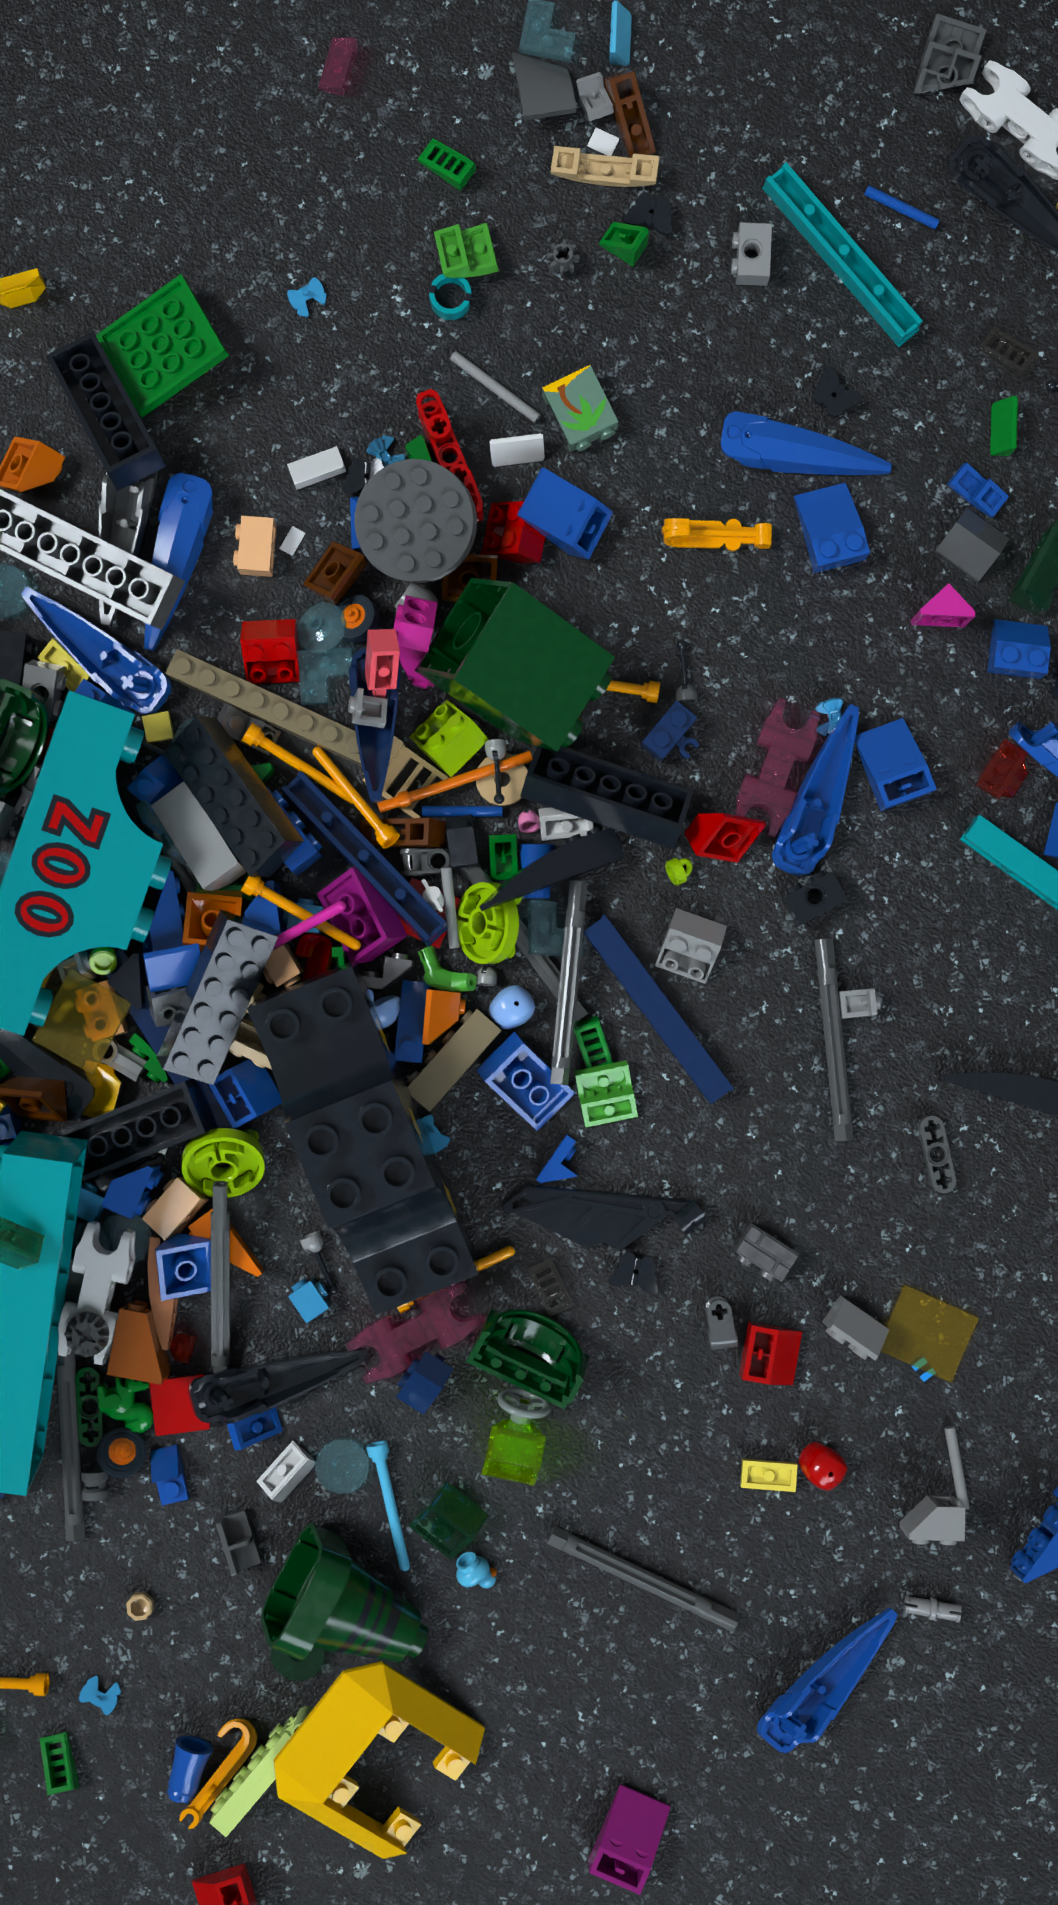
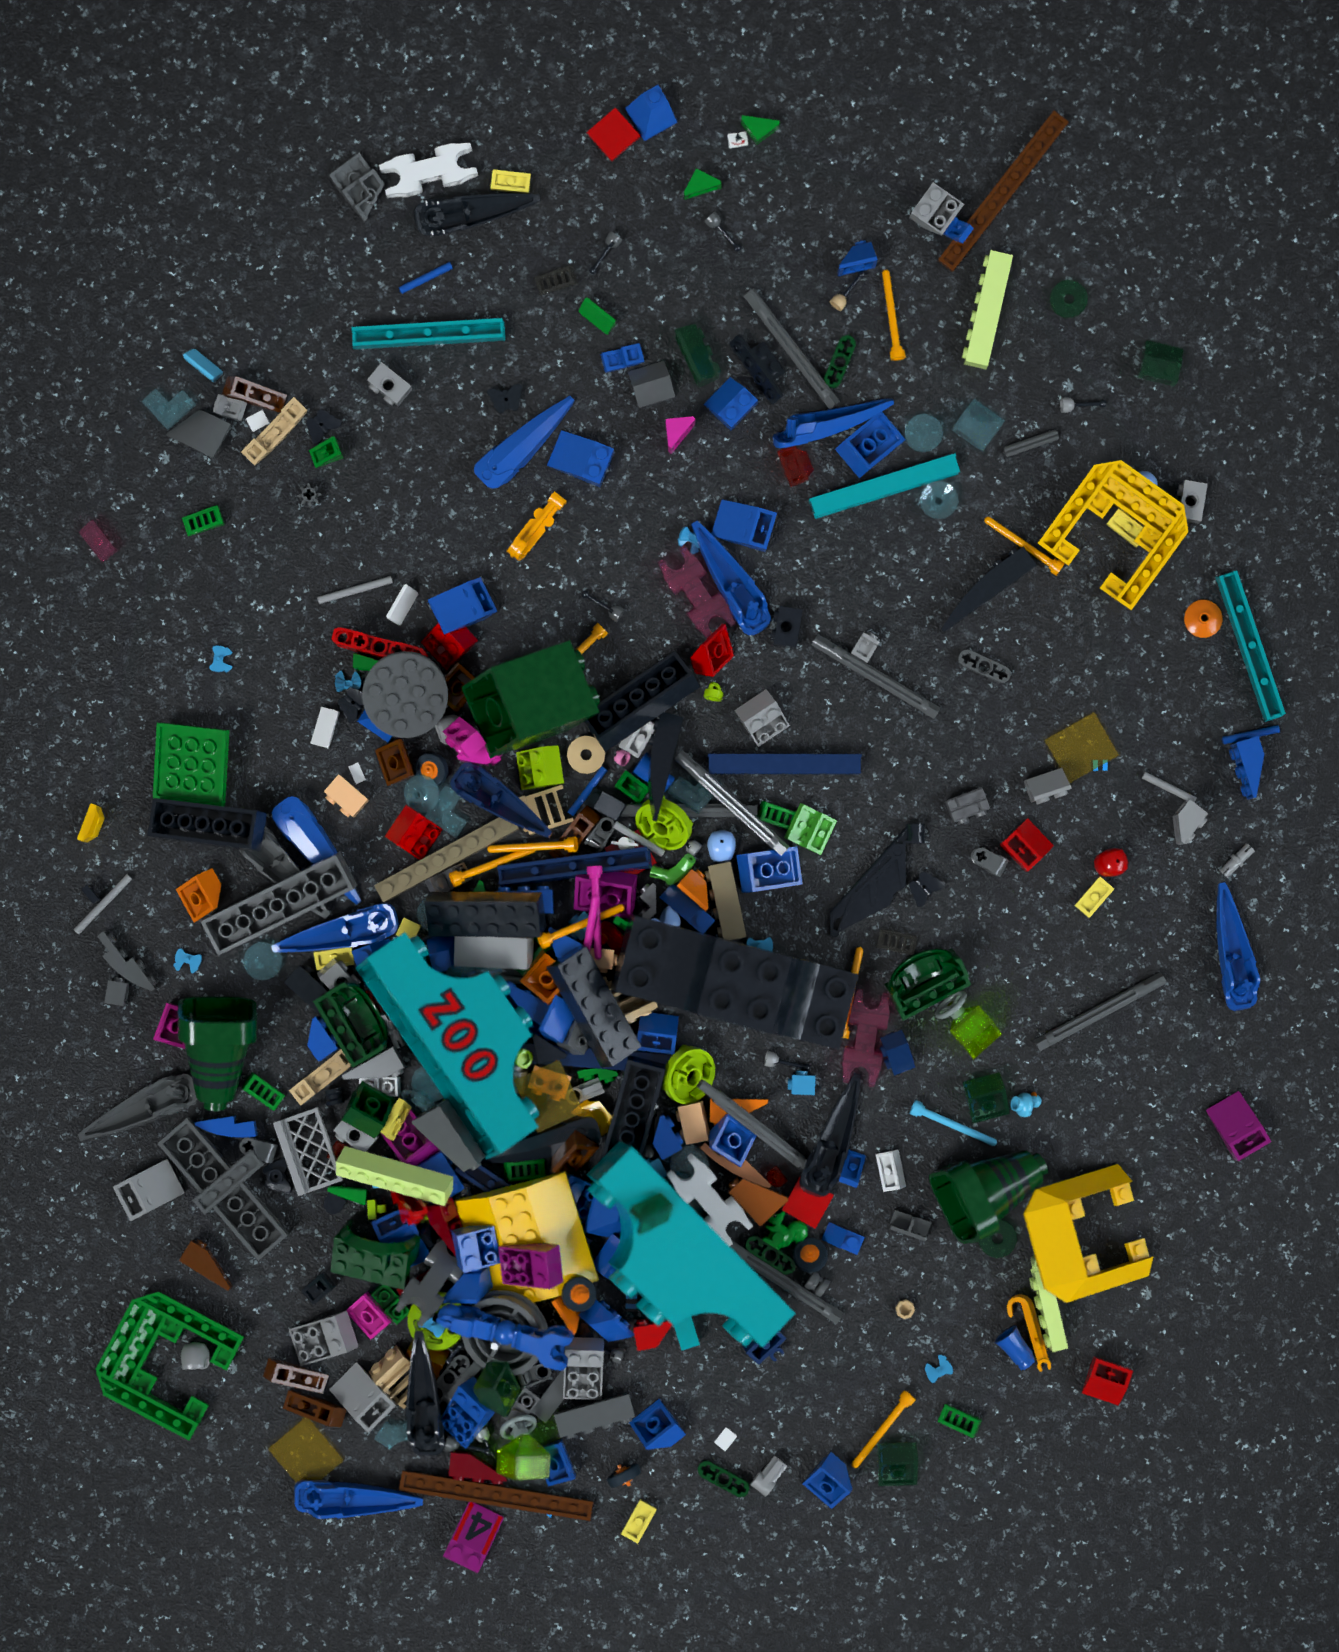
camera: 55 degrees left, 0 degrees up
dark grey gear [64,1312,109,1358] -> none
clear light blue tile [315,1438,370,1494] -> none
light grey bracket [348,688,388,728] -> none
coral hinge [365,629,400,699] -> none
orange bar [377,751,533,813] -> none
teal piece [429,274,472,320] -> none
bright green slope [434,223,499,278] -> none
hinge [485,739,507,804] -> none
blue slope [536,1134,578,1183] -> none
sand green panel [542,365,618,452] -> none
dark blue brick [641,700,699,763] -> none
none -> dark pink piece [587,866,603,959]

